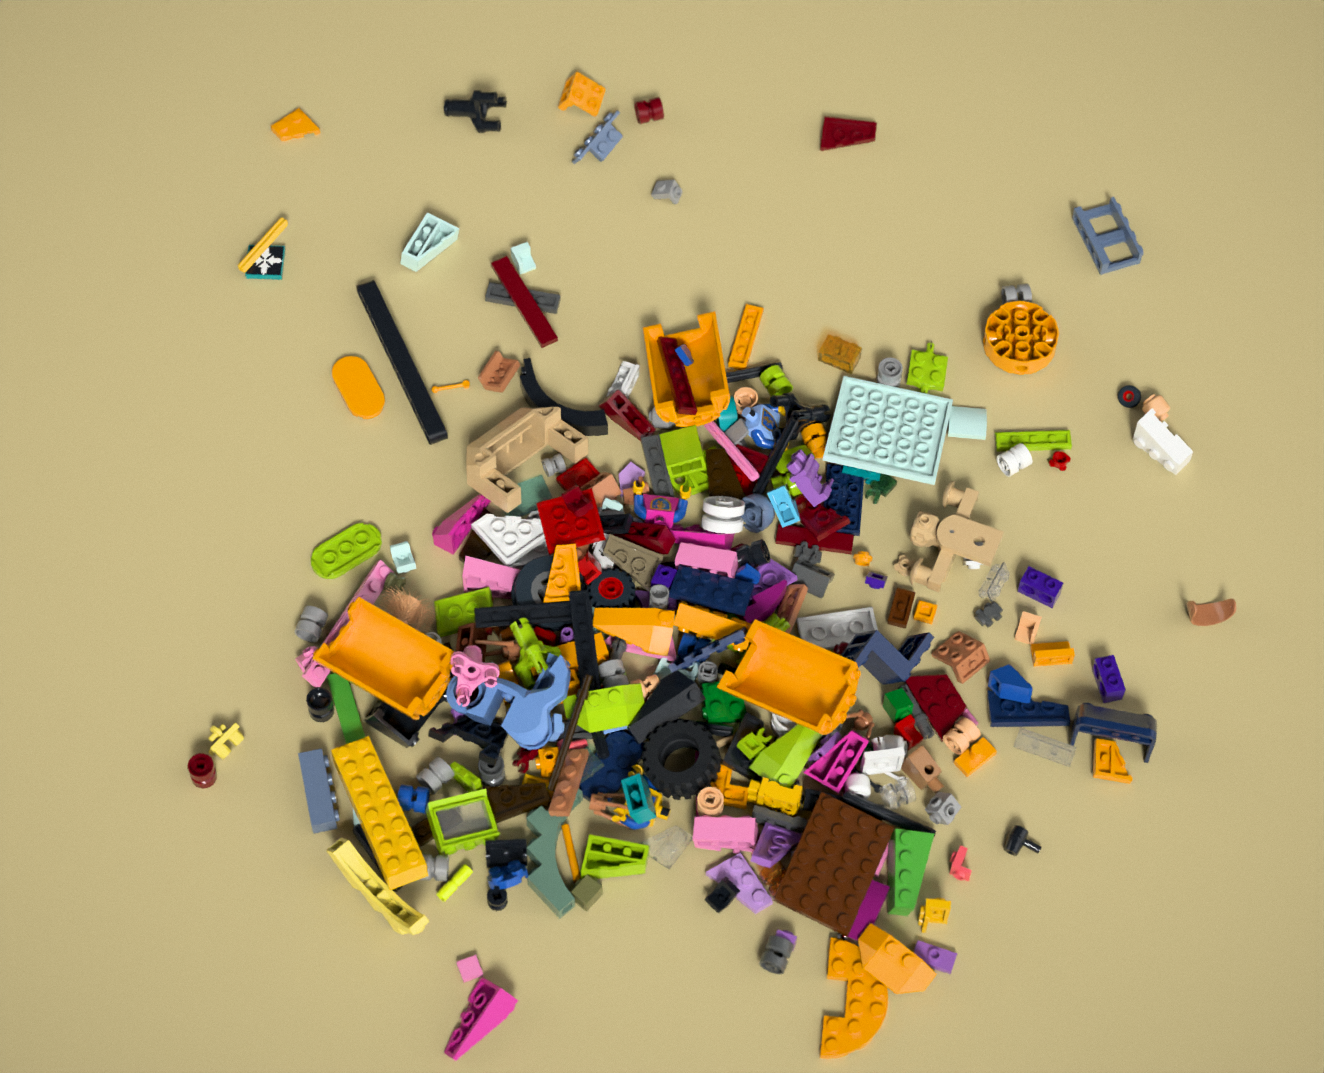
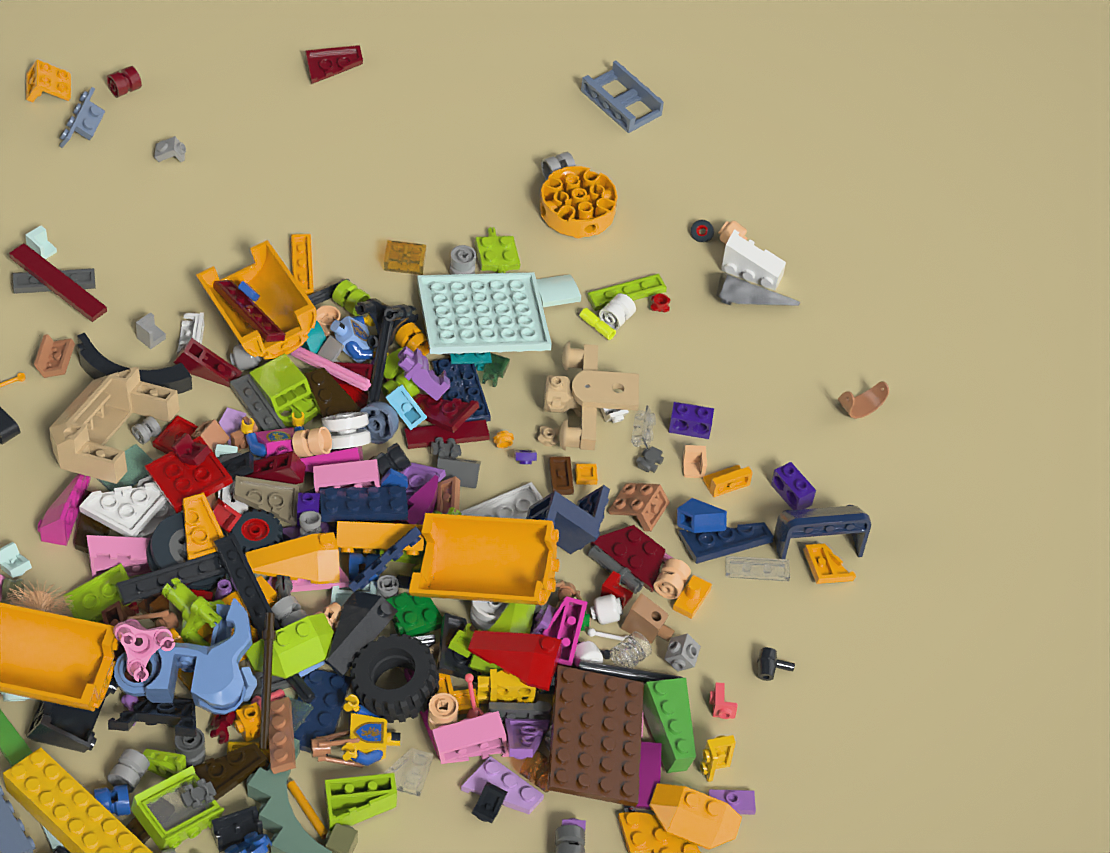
camera: 25 degrees left, 10 degrees down
teal brick [621,773,657,825] -> none
white tile [860,737,905,775] -> none
green brick [883,688,914,723] -> none
none -> light grey panel [136,312,166,349]
none -> dark grey piece [180,778,217,809]
none -> light nougat wheel [292,427,332,458]
none -> coral hinge [465,673,484,719]
none -> red wedge [468,630,562,691]
none -> neon yellow piece [579,308,616,340]
none -> wedge [716,272,800,306]

